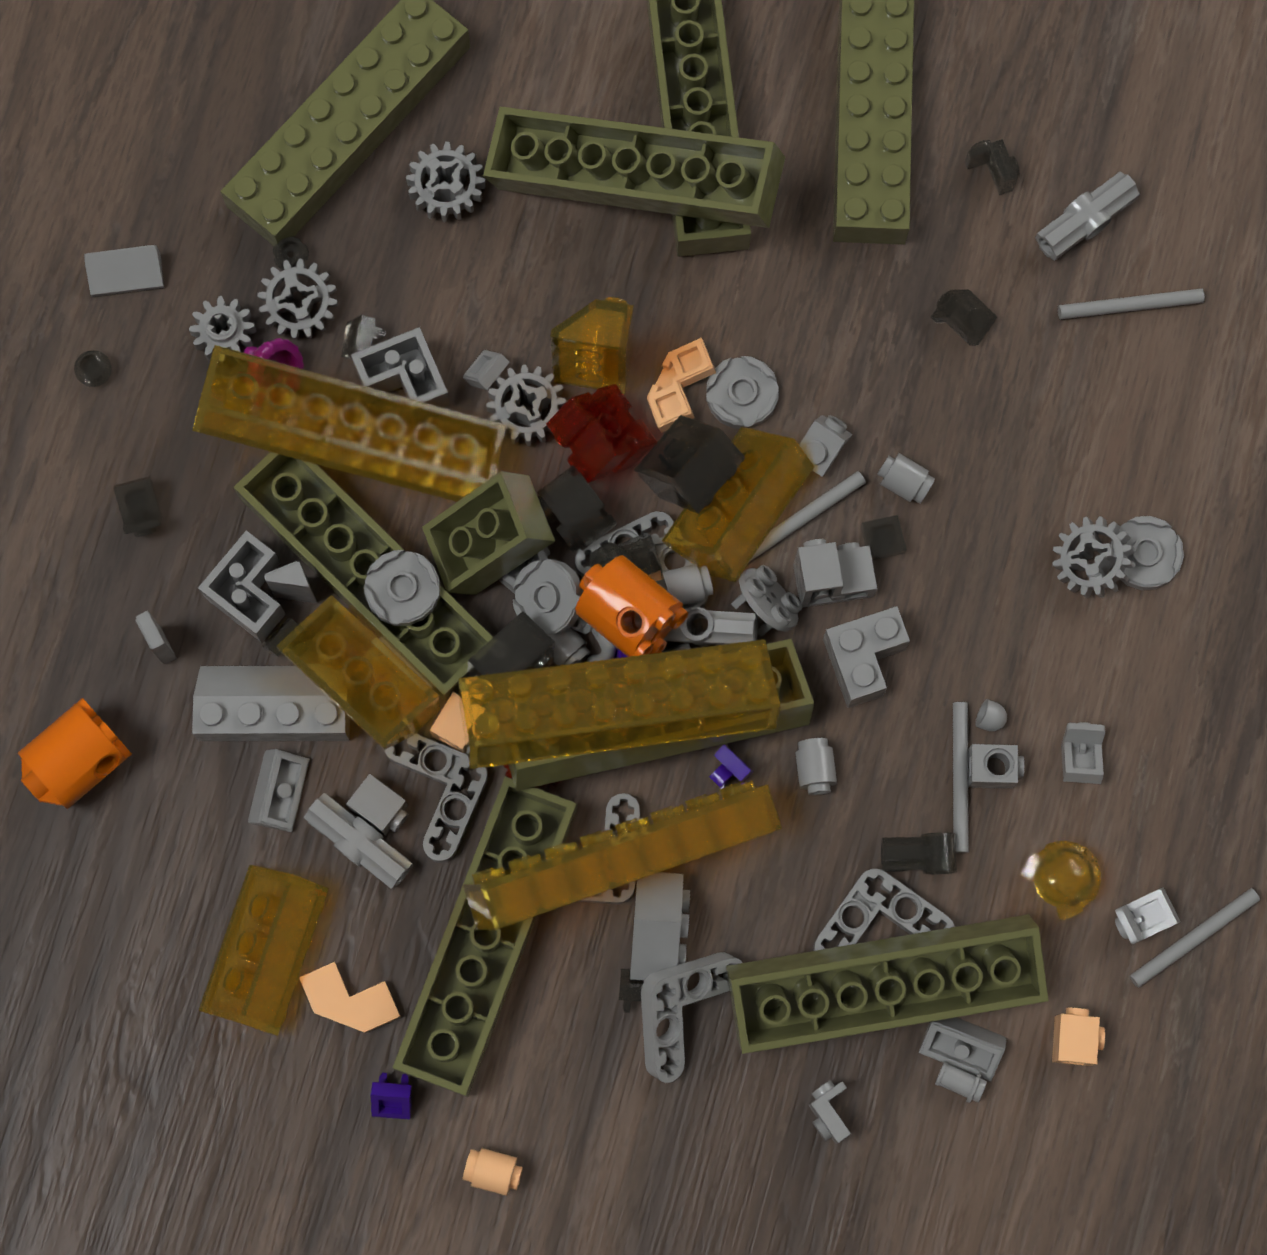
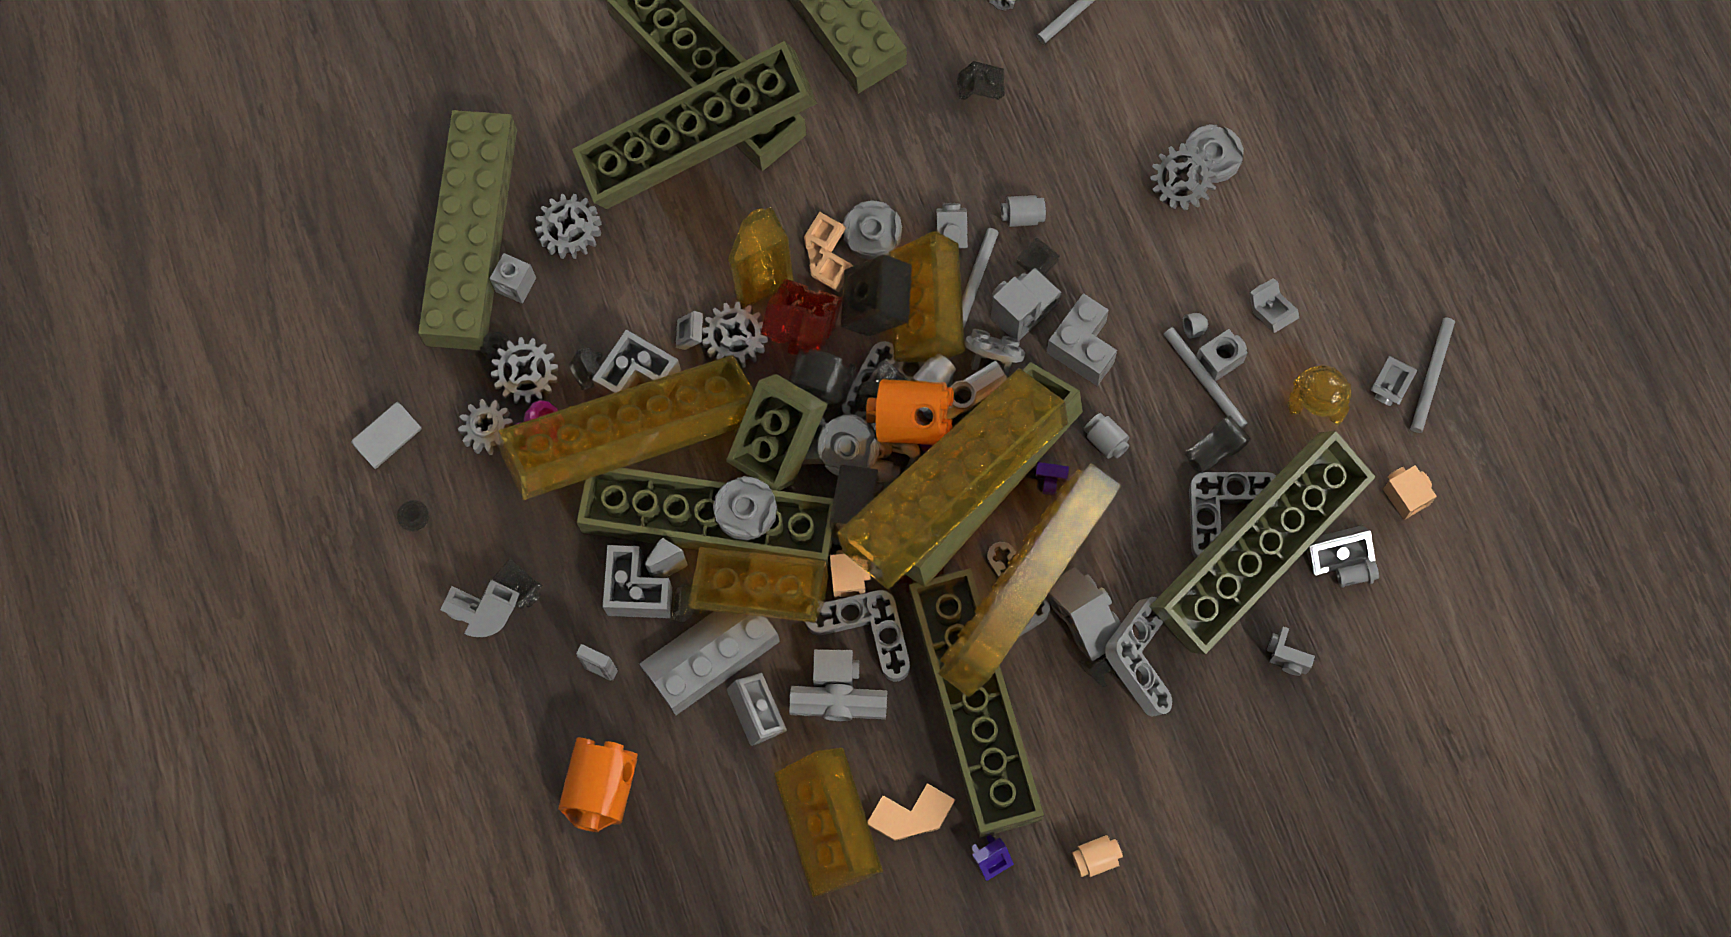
camera: 30 degrees left, 5 degrees down
none -> light grey brick [440,580,520,637]
none -> light grey brick [490,253,536,304]

